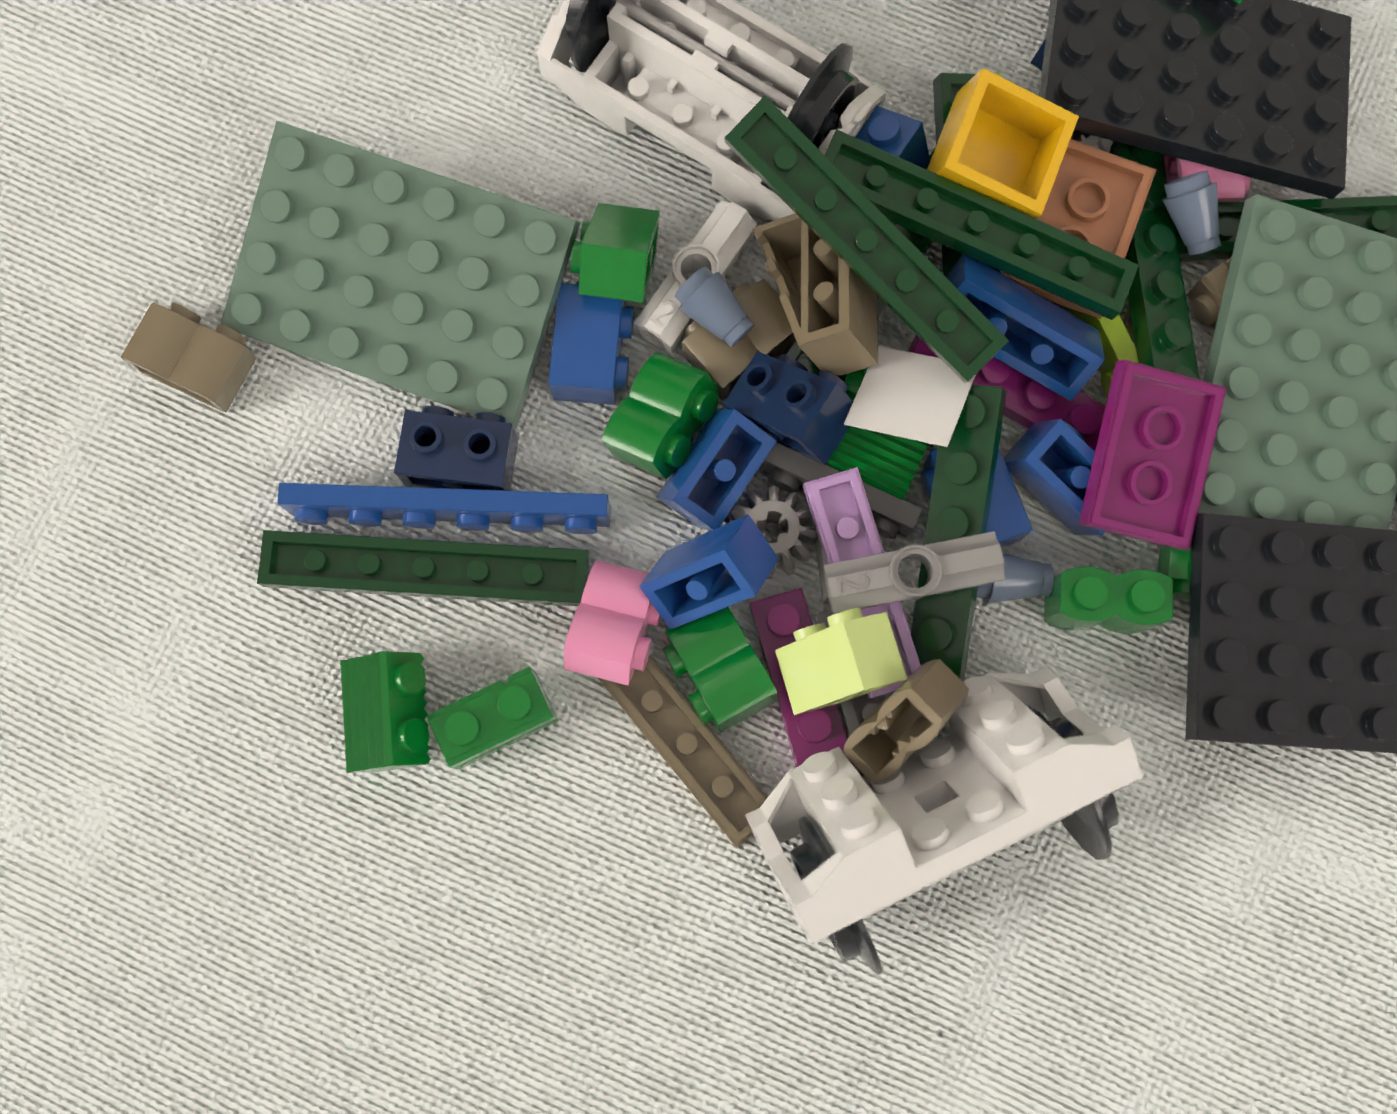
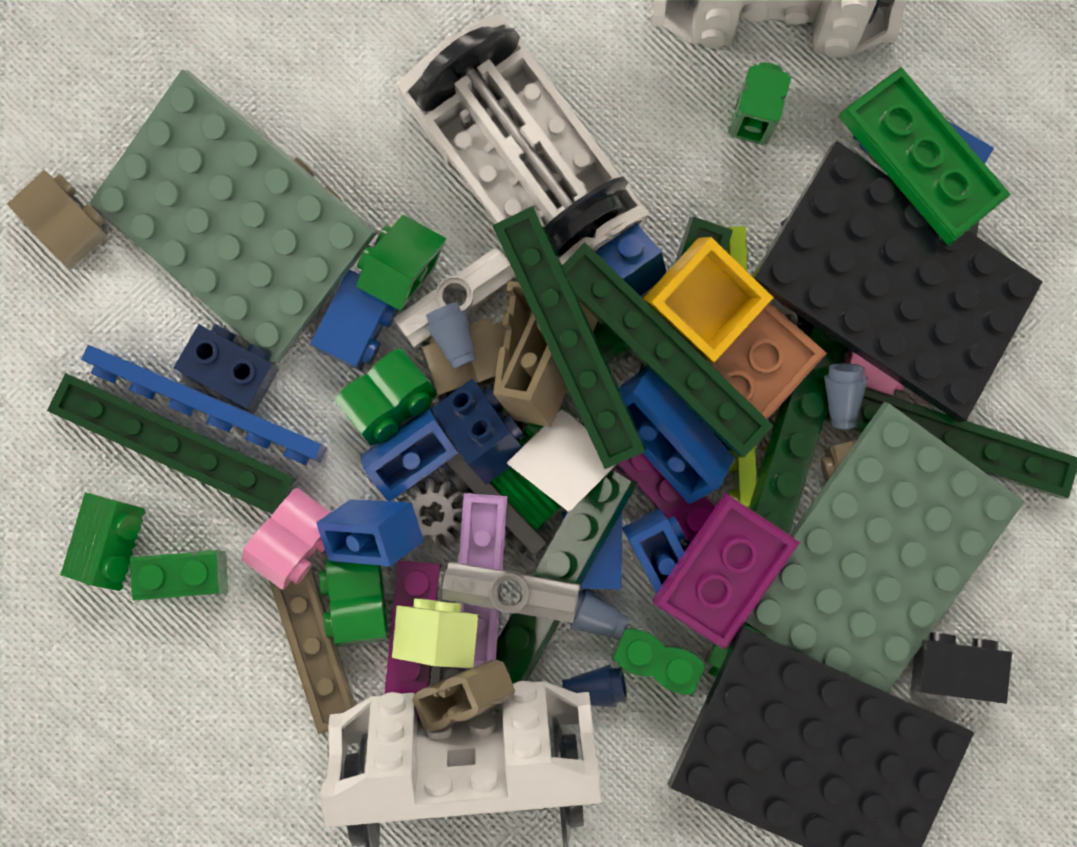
camera: 20 degrees right, 5 degrees up
none -> dark blue cone [562,664,627,707]

